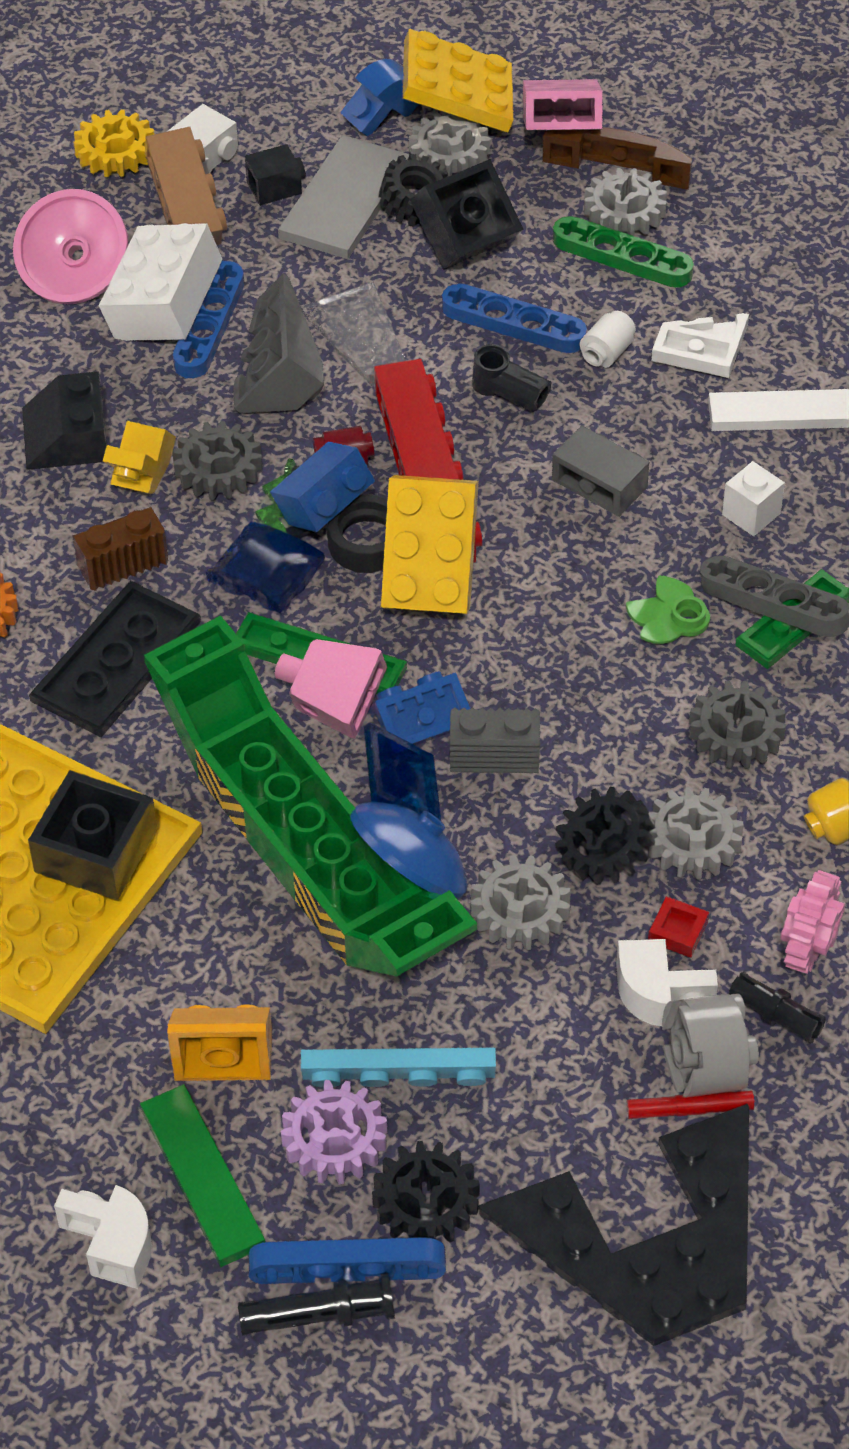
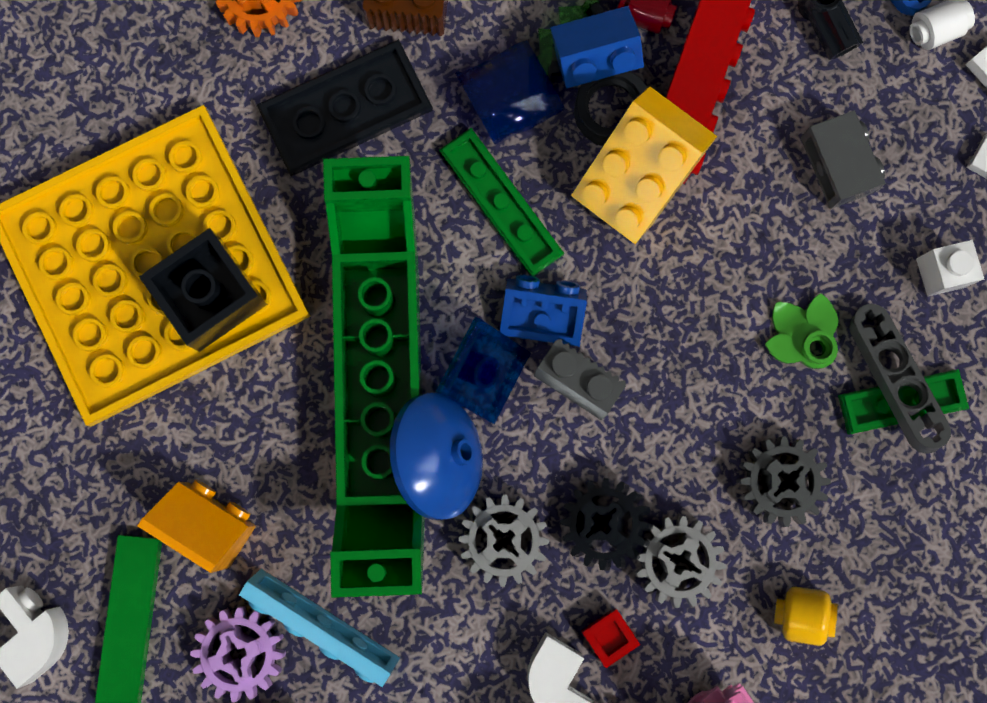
camera: 30 degrees right, 30 degrees up
bright pink torso [275,639,387,739] -> none

